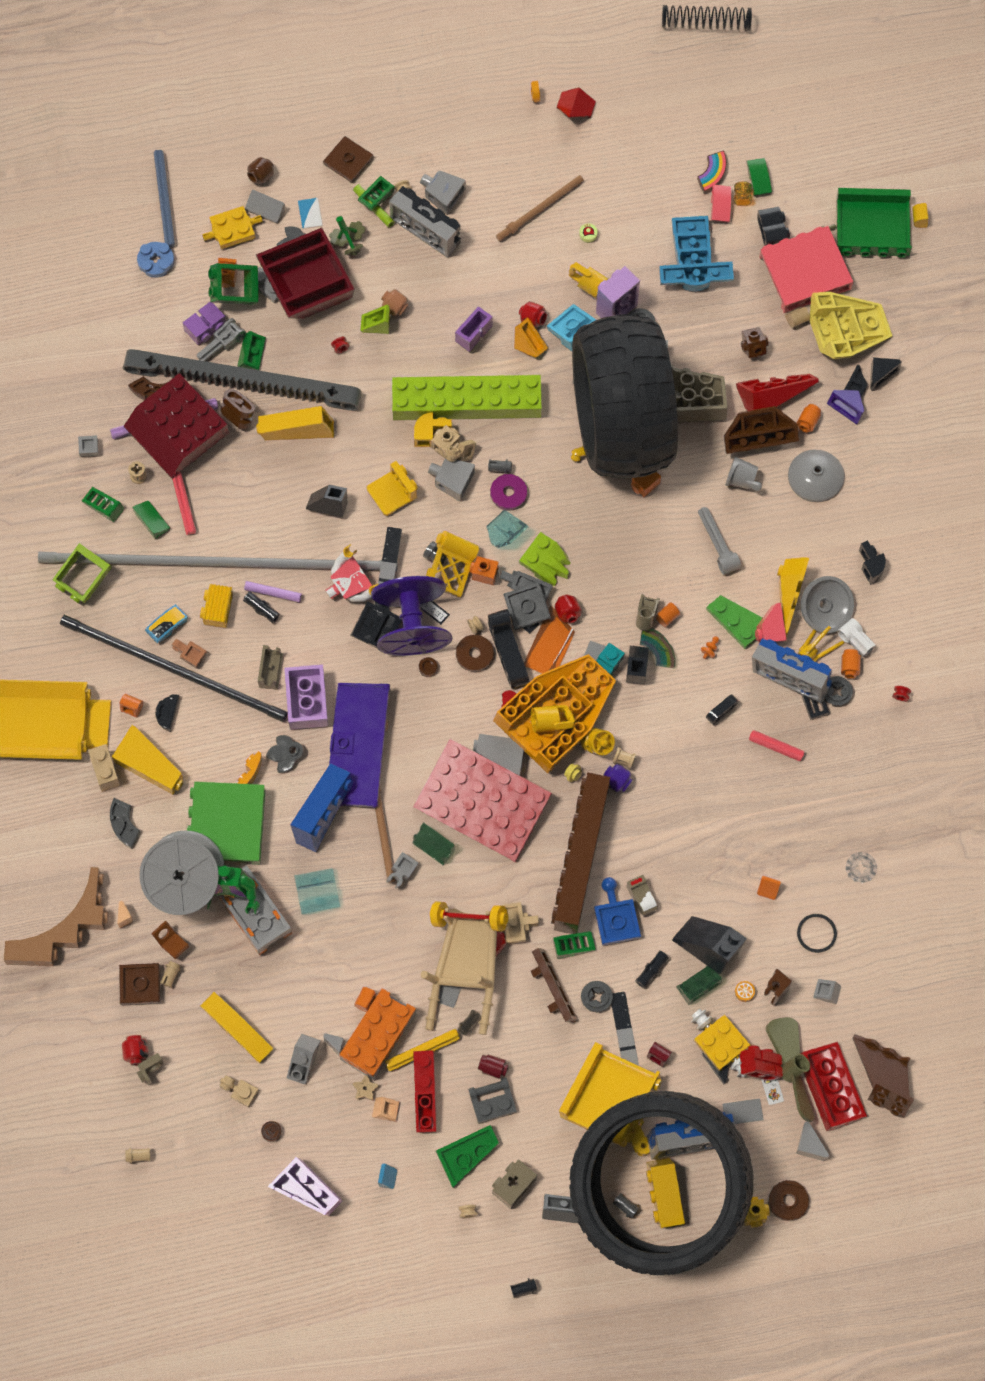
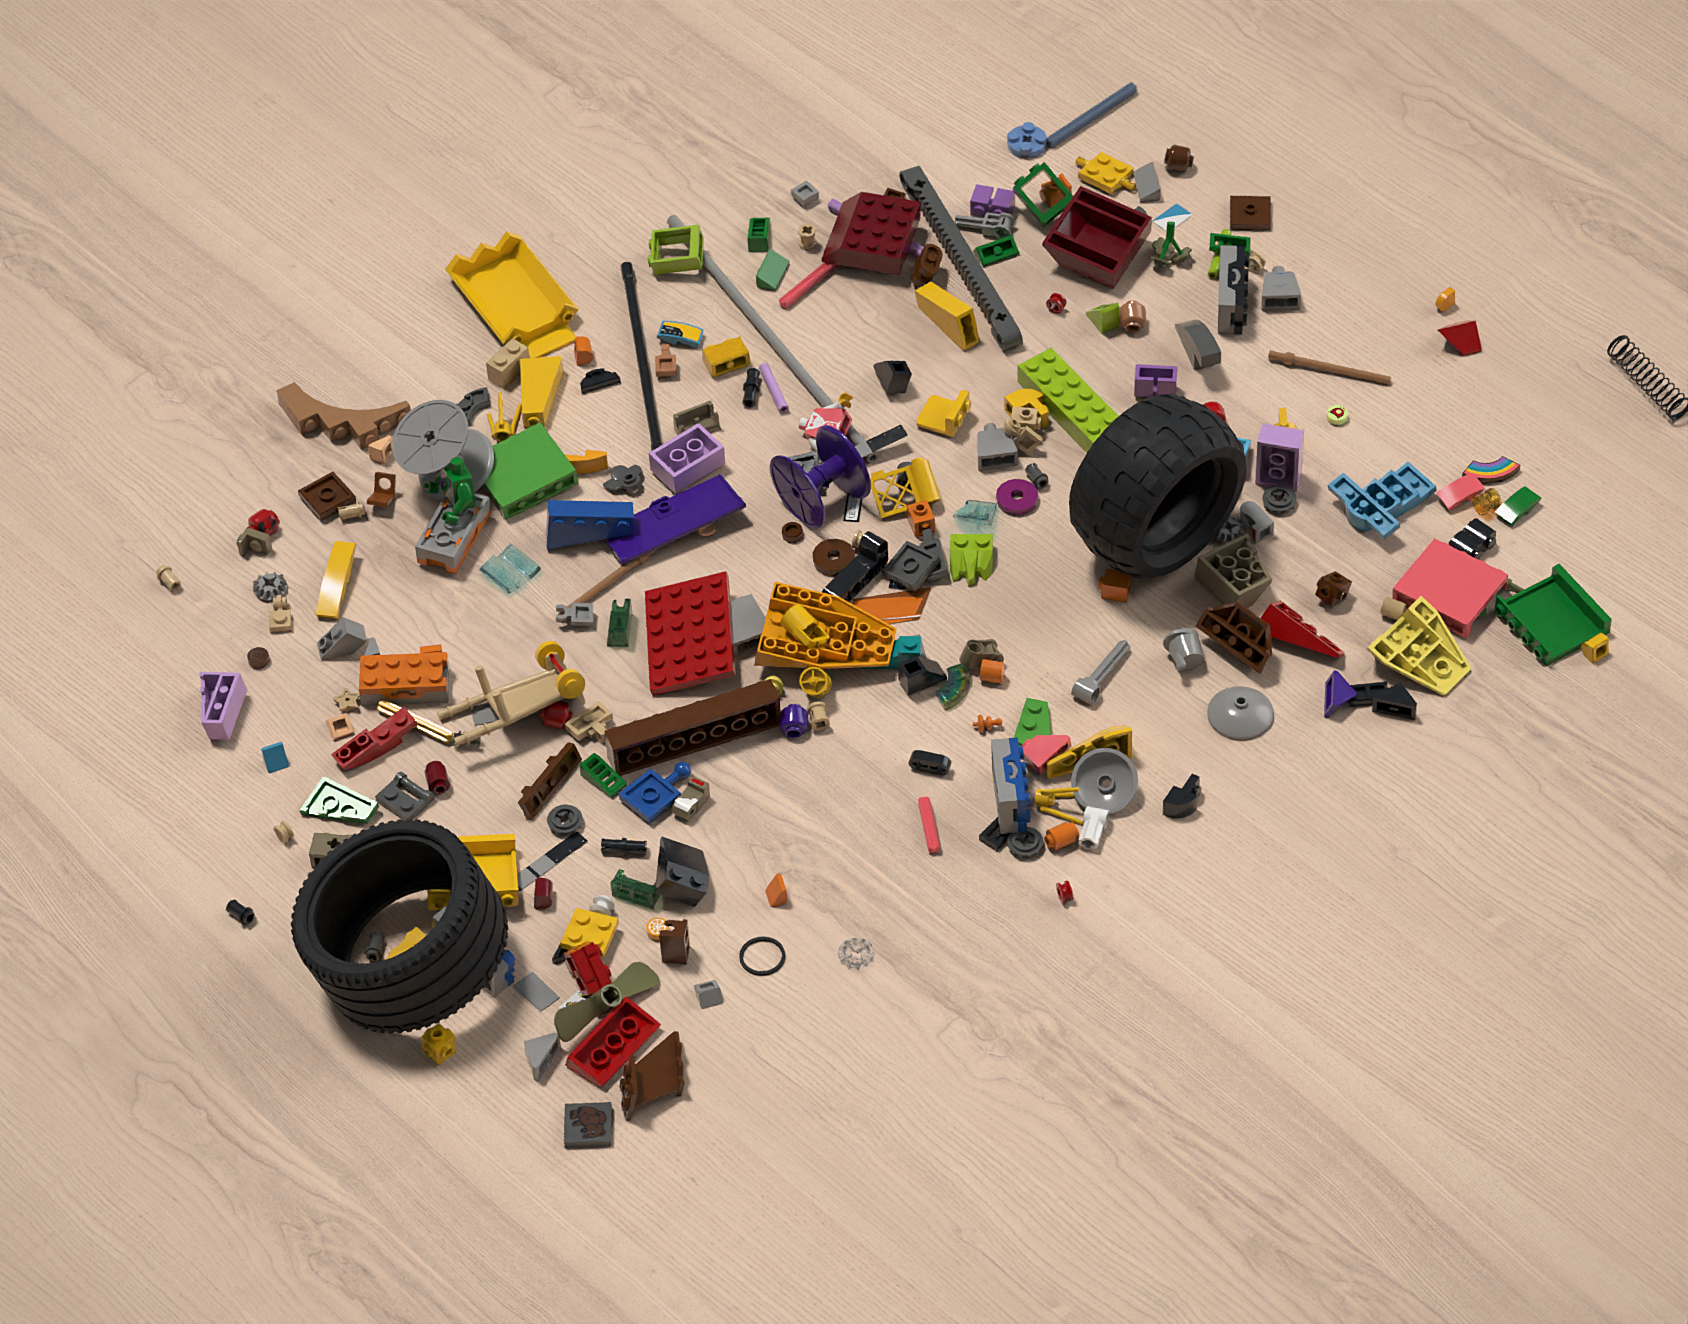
camera: 60 degrees right, 20 degrees down
red head [555,594,582,623] -> none
reddish brown tile [768,1180,809,1221] -> none
orange brick [797,404,821,432] -> none
none -> light grey gear [253,571,287,600]
none -> yellow plant [487,392,522,442]
none -> tile [564,1102,612,1147]
none -> dark grey slope [1175,319,1221,370]

